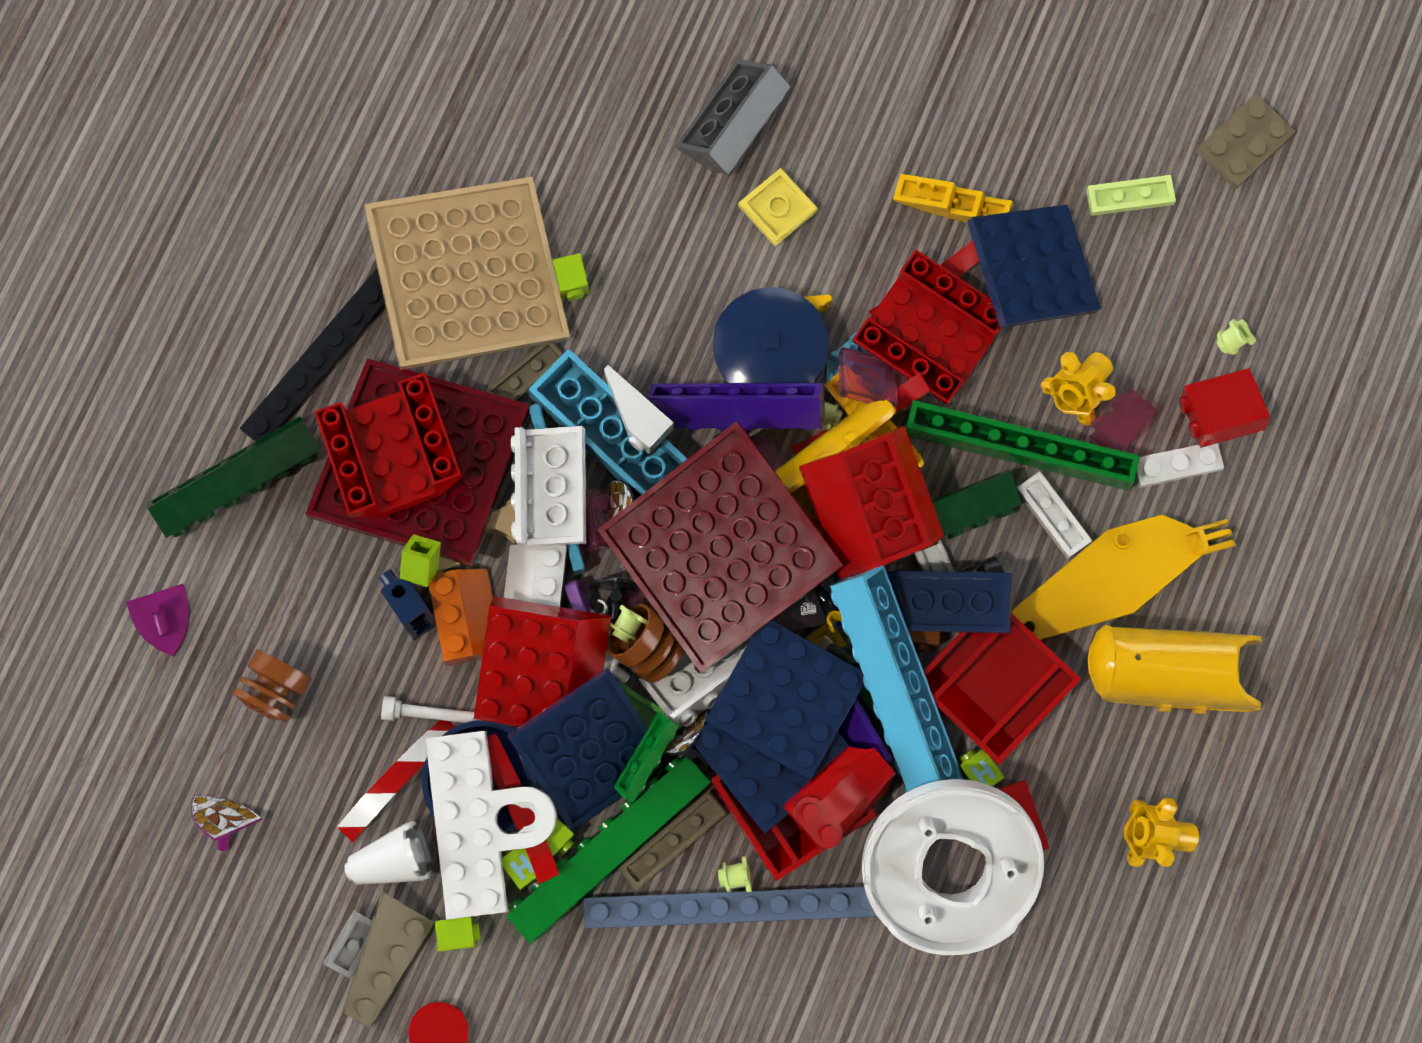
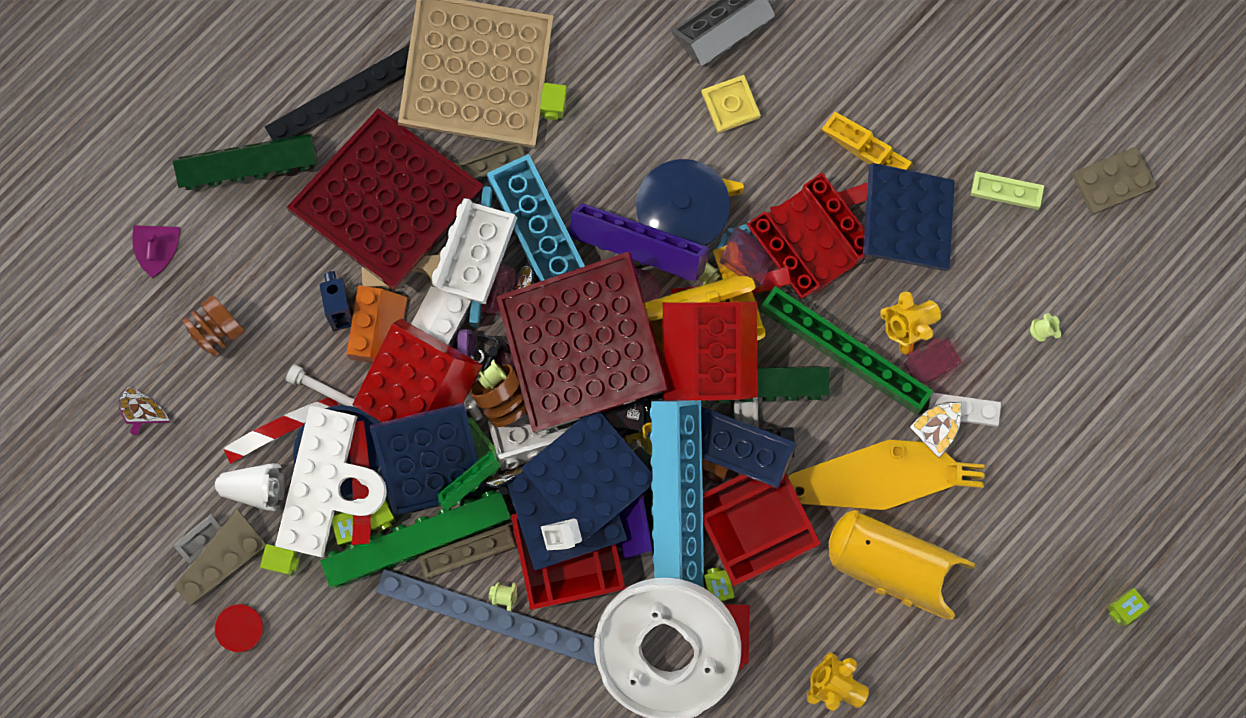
camera: 25 degrees right, 0 degrees up
red slope [314,372,462,517] -> none
lime brick [400,534,441,587] -> none
white slope [604,365,673,454] -> none
red slope [782,746,895,853] -> none
white plate [1017,471,1092,559] -> none
red brick [1179,368,1270,448] -> none
none -> white slope [541,519,582,550]
none -> shield [909,402,962,458]

